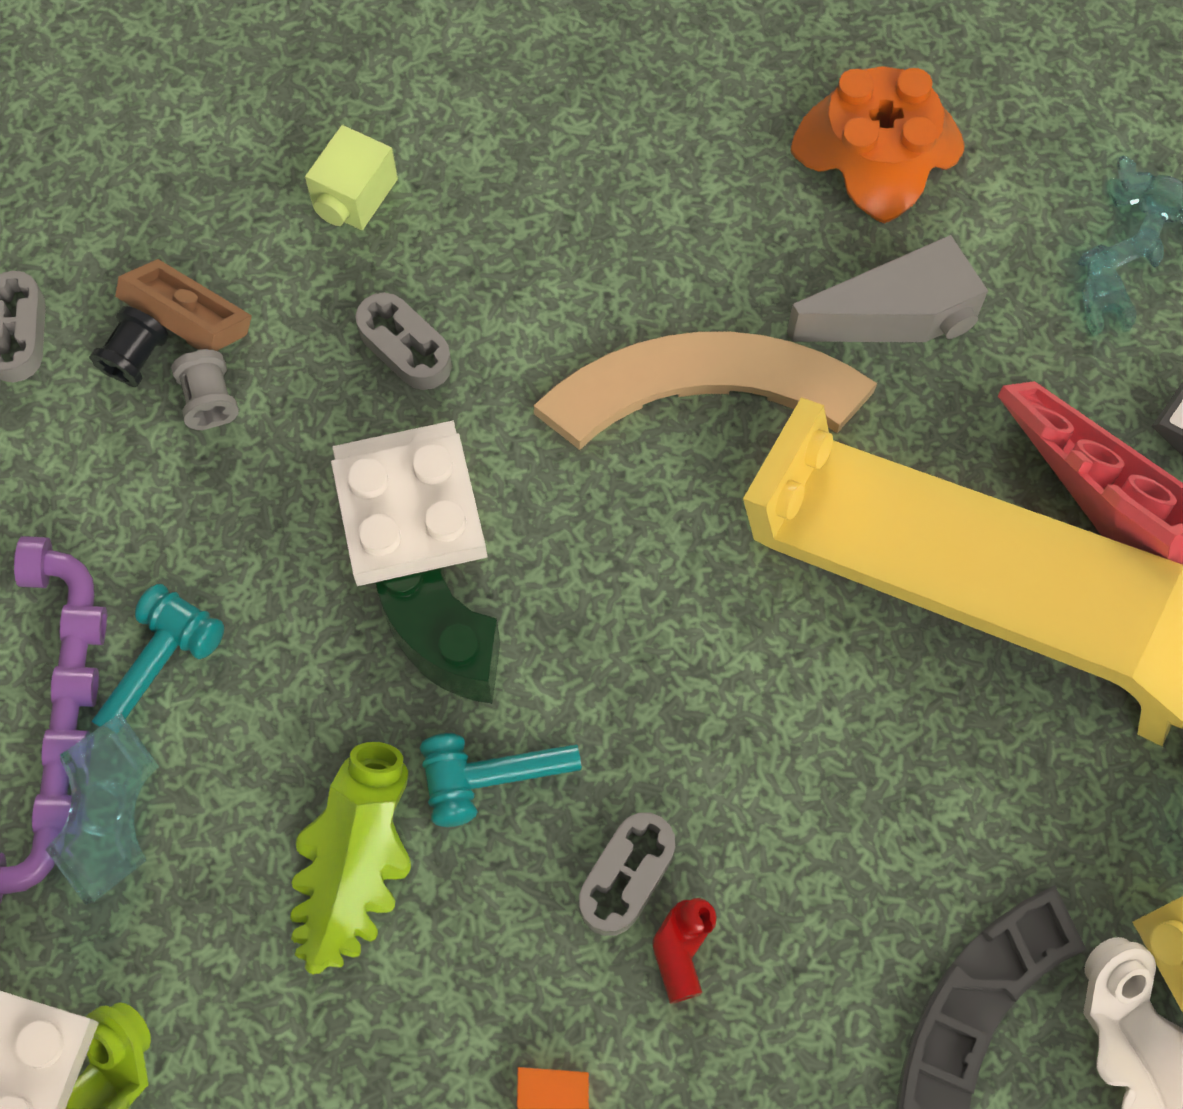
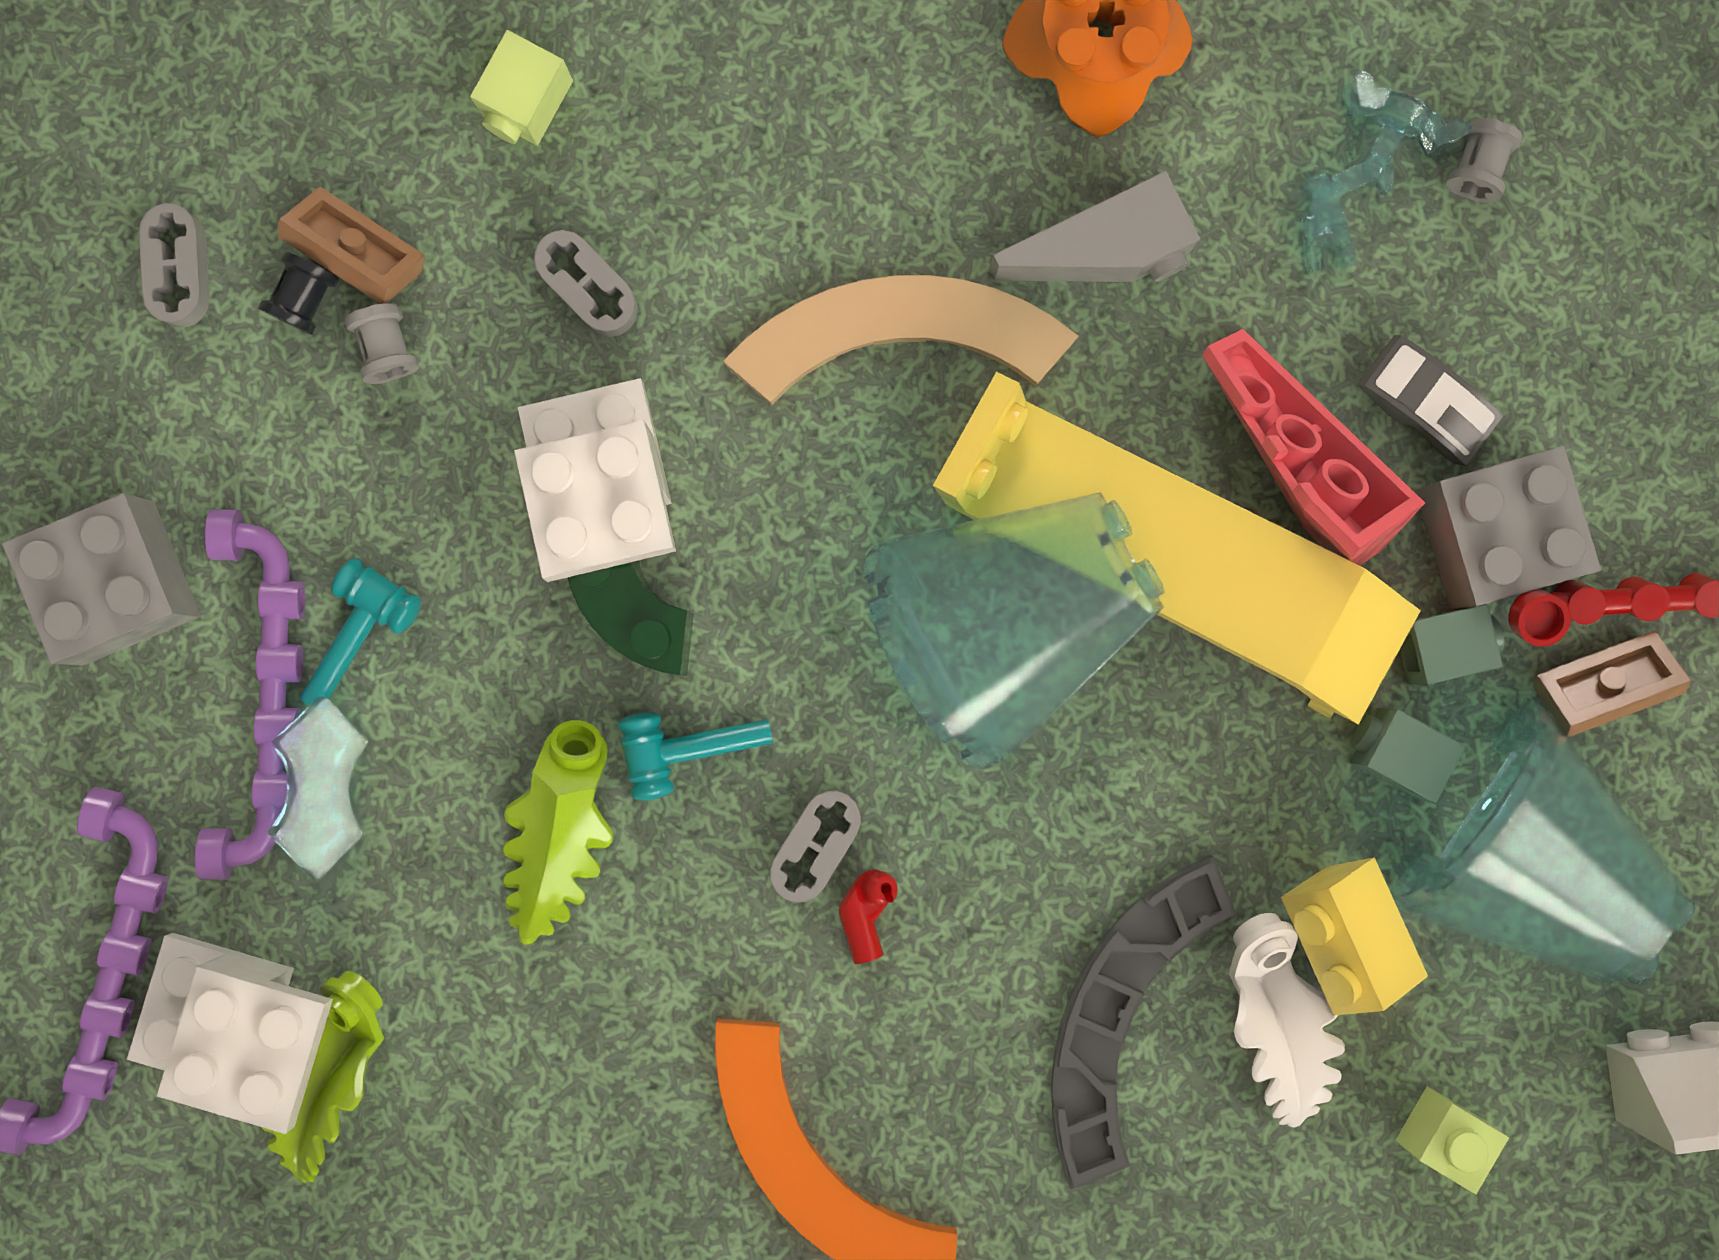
camera: 10 degrees left, 20 degrees up
none -> clear light blue cone [864,492,1165,769]

